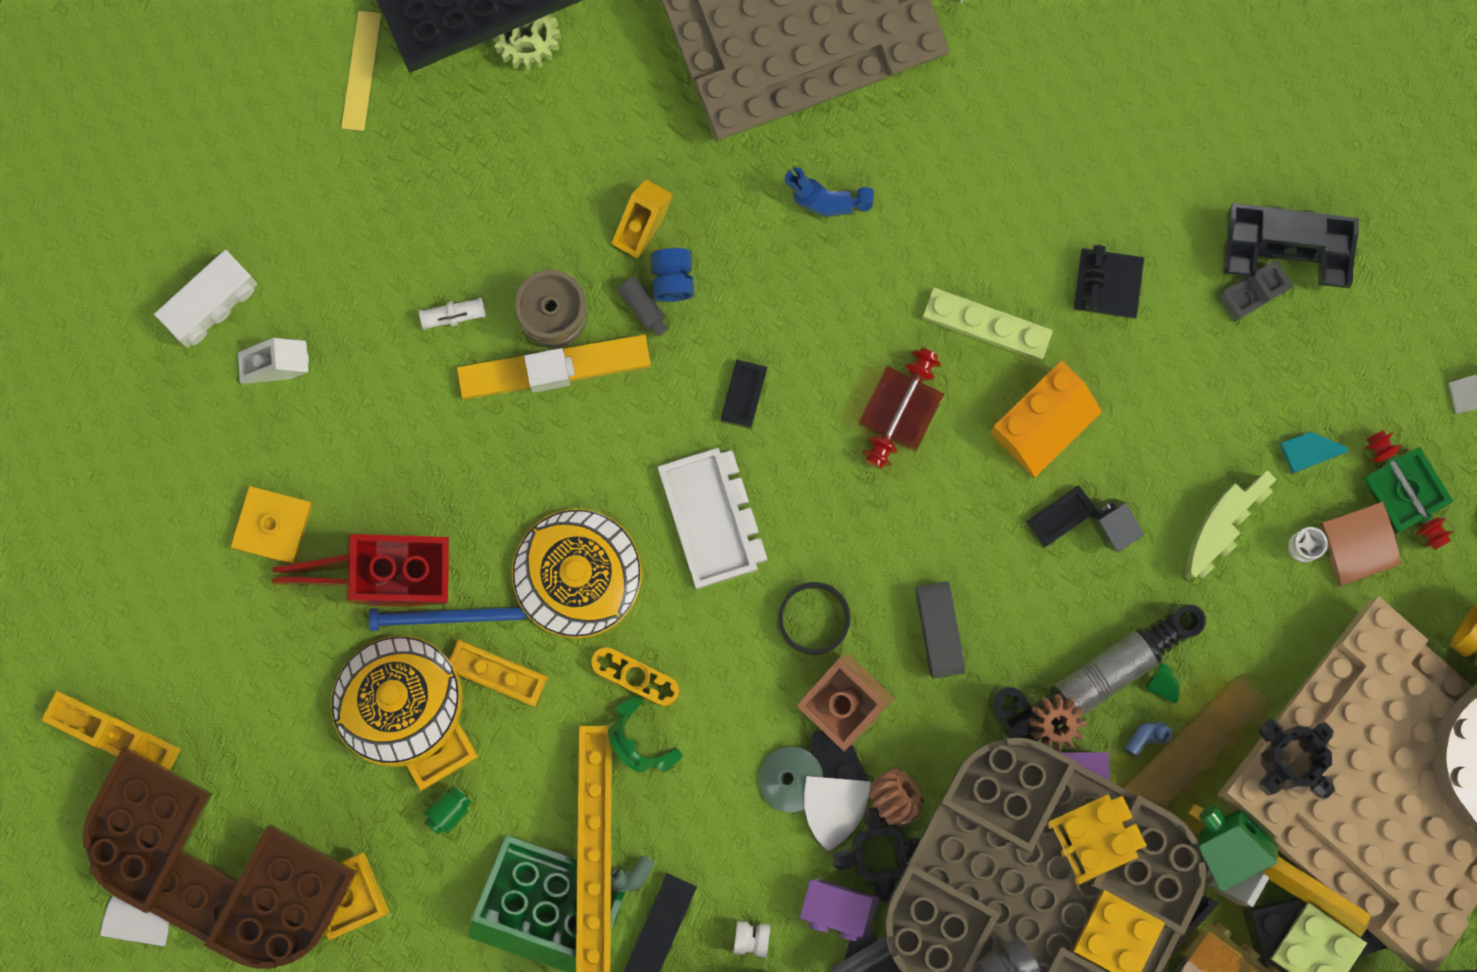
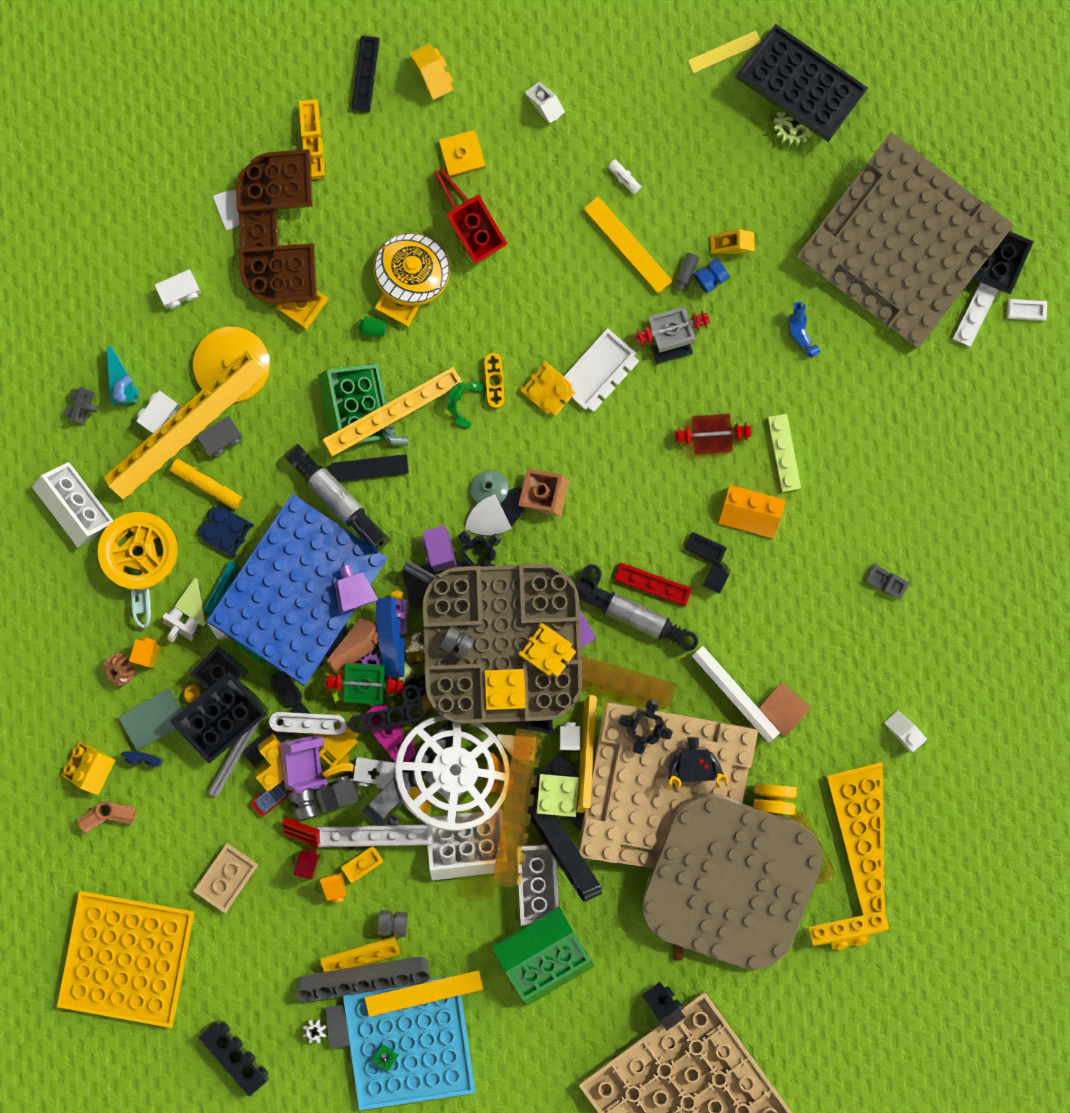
camera: 60 degrees right, 5 degrees up
white brick [154,249,257,348] -> none
blue bar [369,607,527,631] -> none
yellow tile [449,639,548,707] -> none
dish [512,509,642,639] -> none
dark tan wheel [515,269,588,348] -> none
white brick [524,348,575,393] -> none
white wheel [733,920,770,958] -> none
black tyre [778,582,850,655] -> none
nougat gear [869,768,925,827] -> none
dark grey beam [916,581,965,679] -> none
nougat gear [1029,694,1087,752] -> none
black hinge [1073,245,1144,319] -> none
medium blue arm [1124,722,1173,758] -> none
green tile [1146,662,1181,704] -> none
yellowish green slope [1184,470,1277,581] -> none
green torso [1198,805,1278,891] -> none
black bracket [1223,203,1359,289] -> none
teal tile [1279,432,1348,474] -> none
white wheel [1287,527,1328,563] -> none
green plate [1362,430,1454,550] -> none
none -> black tile [351,35,380,113]
none -> yellow brick [409,43,453,100]
none -> yellow plate [520,360,576,416]
none -> red tile [614,562,692,607]
none -> light grey plate [634,307,710,353]
none -> black torso [667,736,728,790]
none -> white tile [692,646,780,743]

